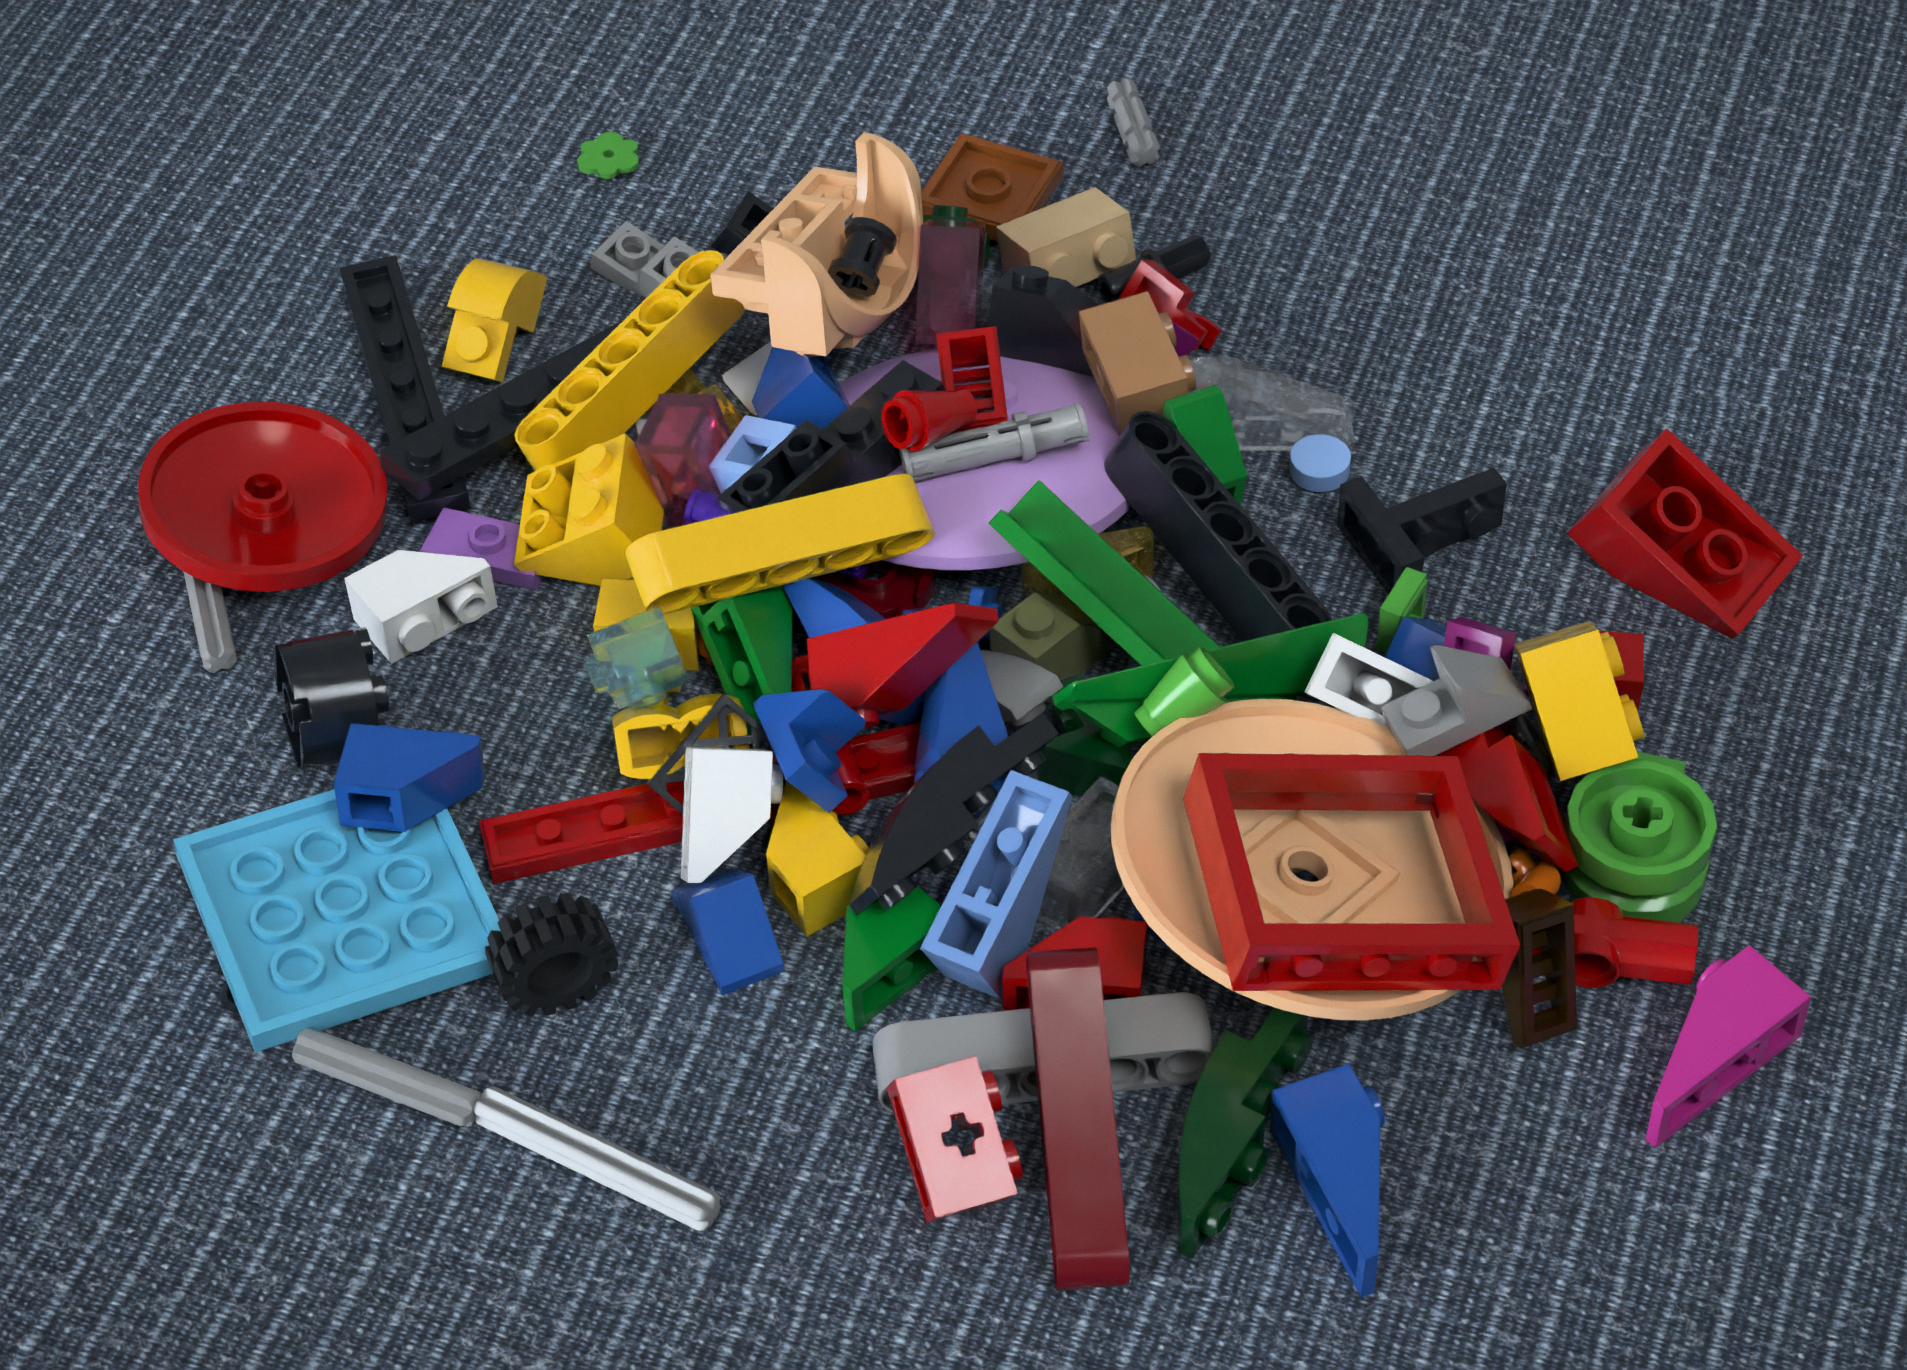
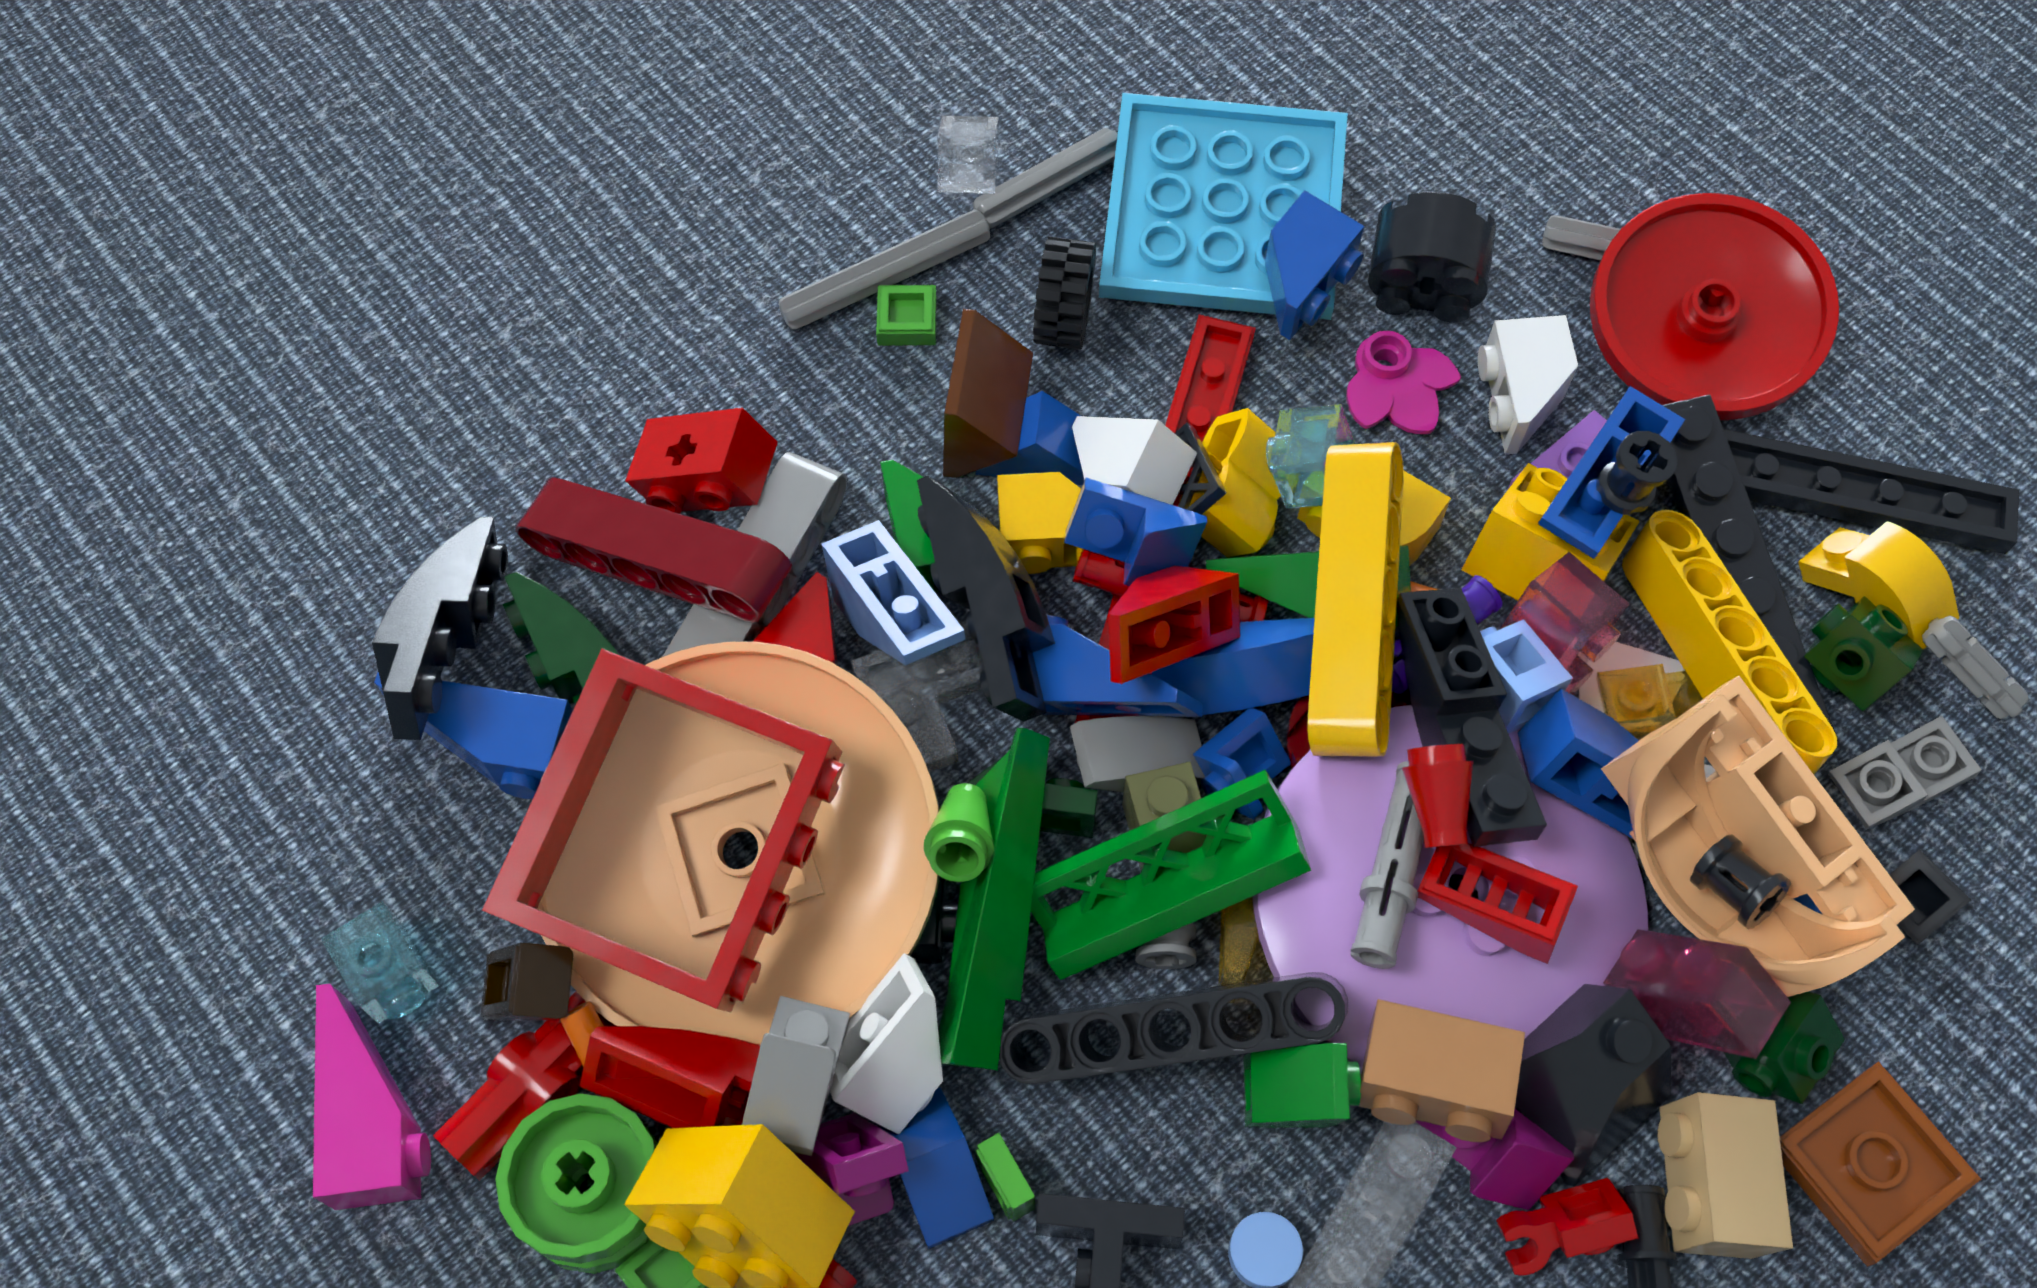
camera: 120 degrees right, 15 degrees up
none -> clear light blue brick [321,901,439,1024]
none -> slope [372,517,508,740]
none -> bright green tile [876,285,937,346]
none -> clear brick [937,115,999,194]
none -> reddish brown slope [943,308,1033,478]
none -> dark pink plate [1346,331,1461,434]
none -> blue slope [1538,386,1685,559]
none -> black bush [1596,431,1678,515]
none -> dark green brick [1804,596,1923,711]
none -> light grey axle [1922,616,2029,719]

